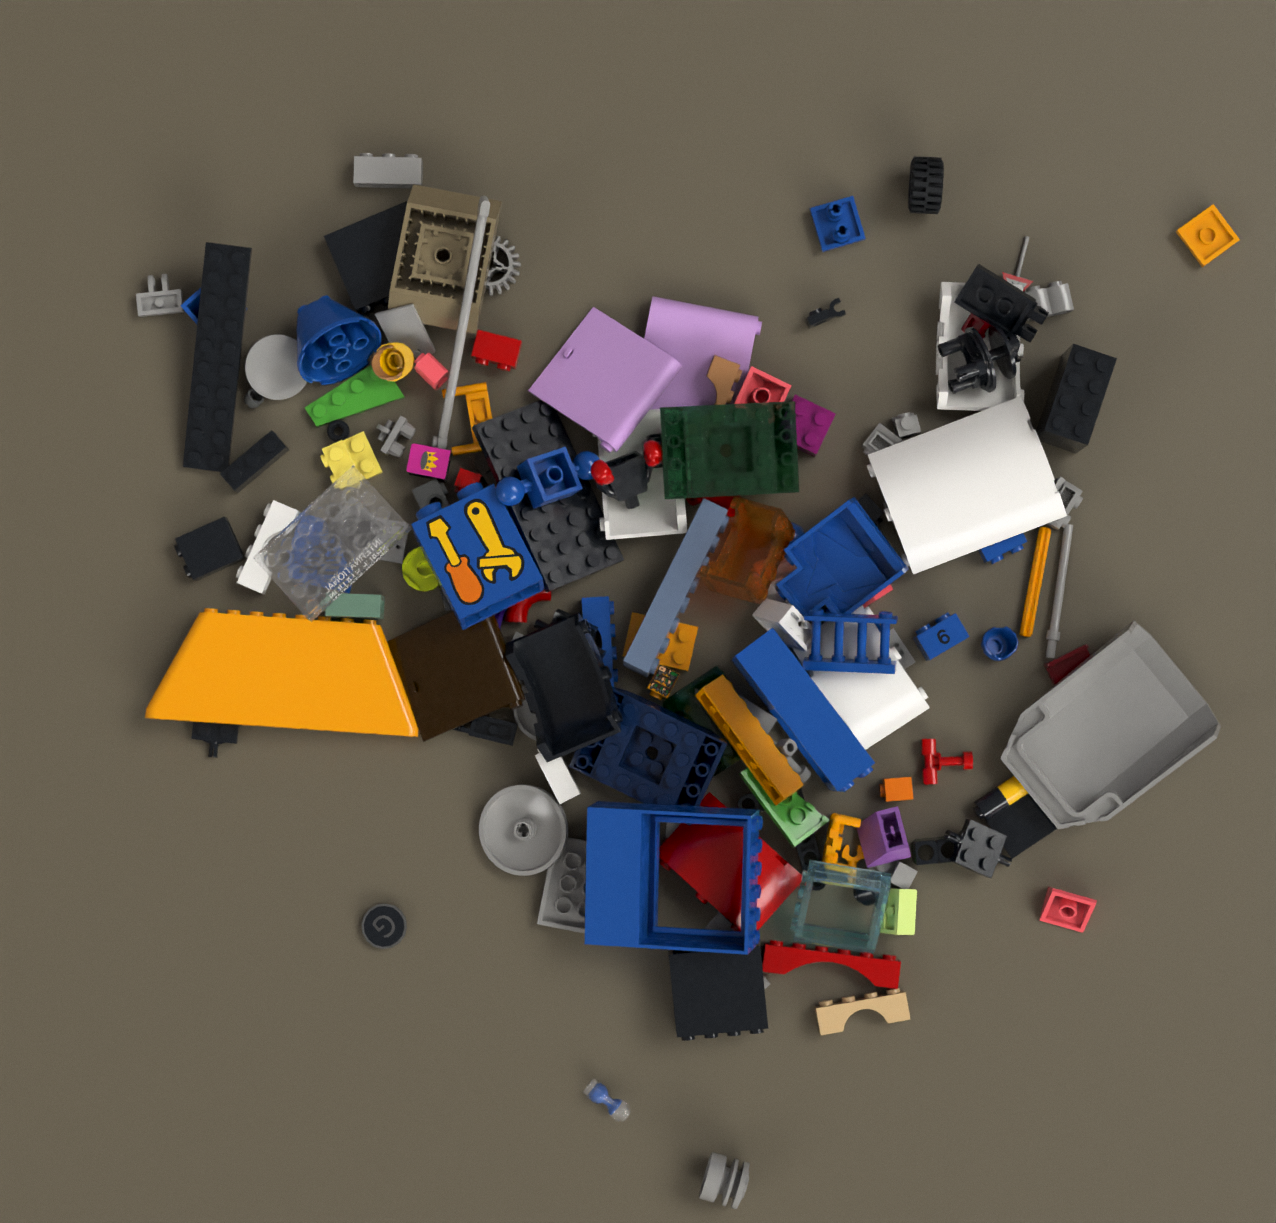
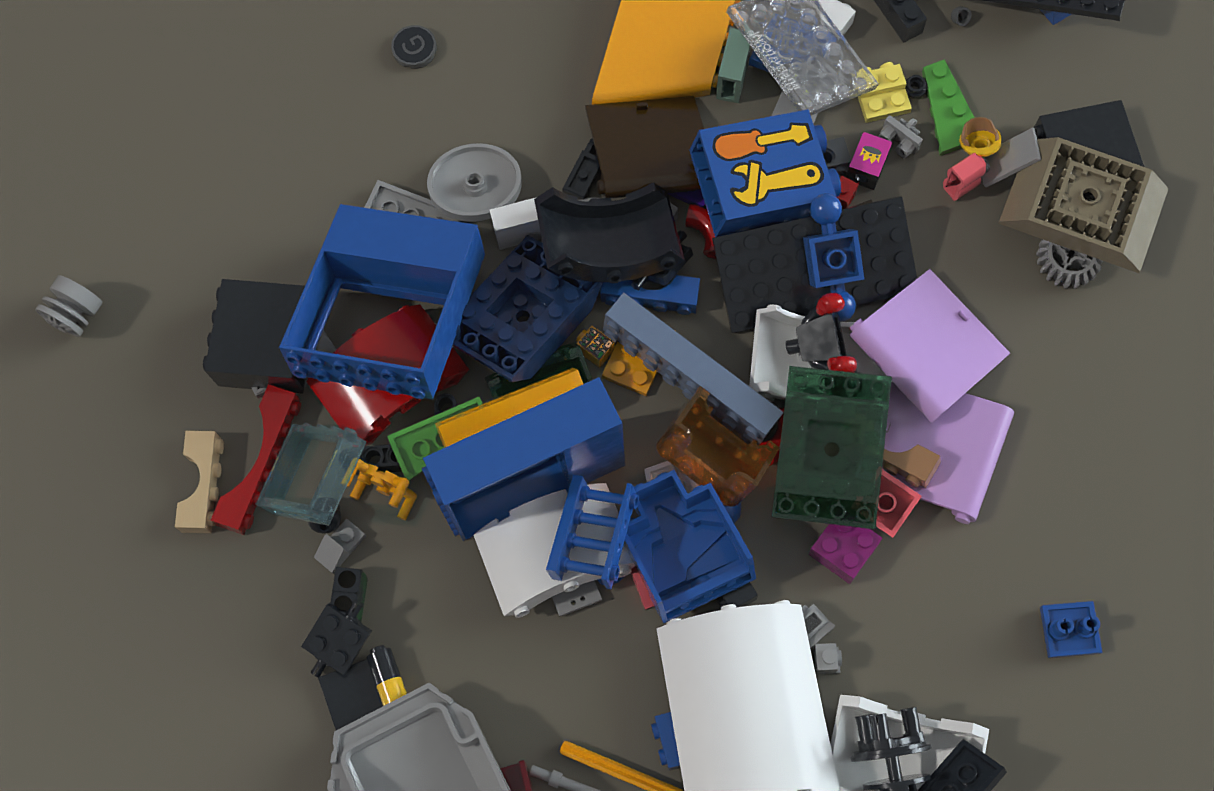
camera: 105 degrees right, 15 degrees down
light grey piece [244,334,307,400] -> none
blue cone [297,296,382,385] -> none
light grey brick [353,153,423,189] -> none
light grey hinge [431,196,490,450] -> none
light orange plate [442,382,492,456] -> none
red brick [471,330,522,372] -> none
clear piece [583,1078,631,1123] -> none
white window [752,598,812,652] -> none
black plate [806,298,846,329] -> none
light orange bar [841,844,864,887] -> none
medium lavender slope [857,806,911,868] -> none
orange brick [879,776,913,802] -> none
yellowish green panel [880,888,917,935] -> none
black tyre [908,156,944,214] -> none
blue brick [913,612,970,661] -> none
red bar [921,739,973,785] -> none
dark red tile [961,313,991,338] -> none
blue hair [981,626,1018,661] -> none
coral slope [1039,886,1097,933] -> none

